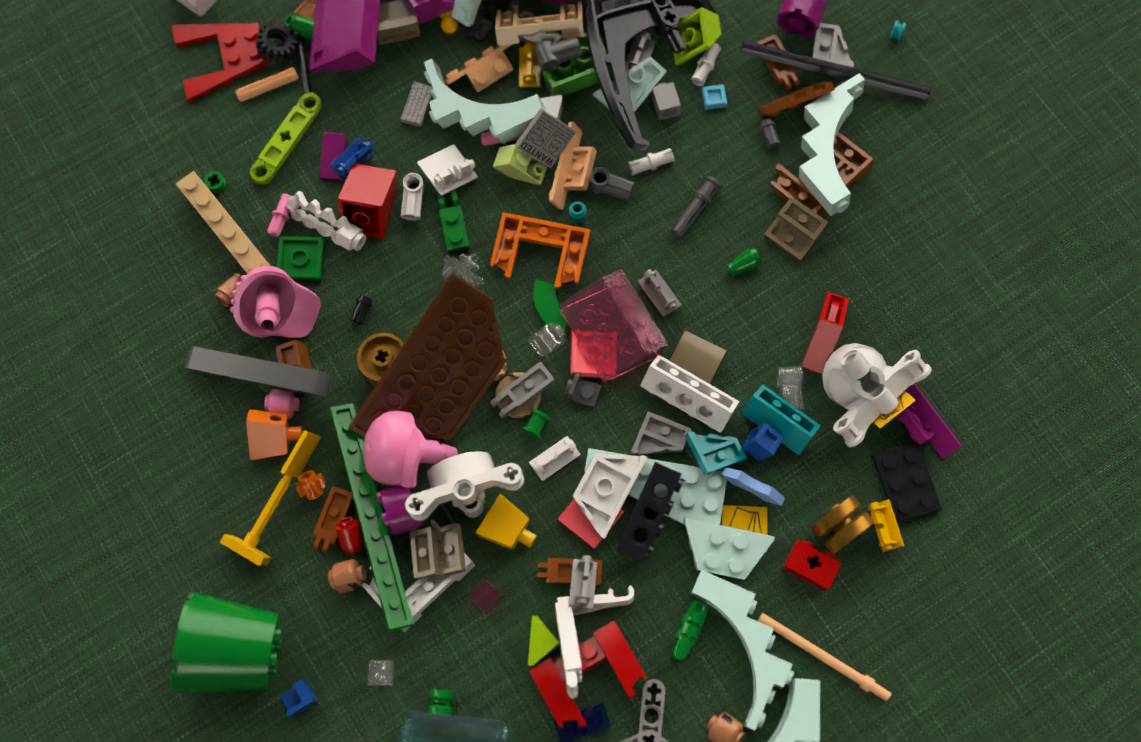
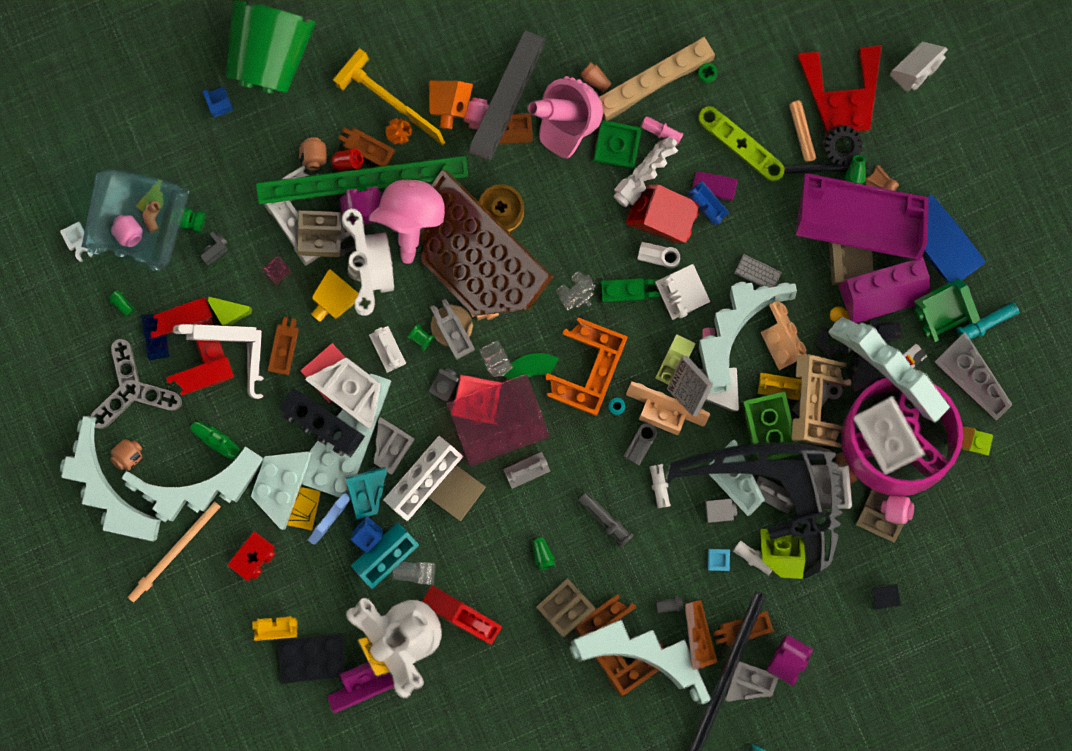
camera: 90 degrees right, 10 degrees up
black pin [349,295,373,325] -> none
clear tile [368,660,395,686] -> none
dark grey piece [535,37,582,71] -> none
light grey hinge [569,555,597,609] -> none
pearl gold wheel [811,495,875,554] -> none
none -> dark grey bracket [201,231,228,266]

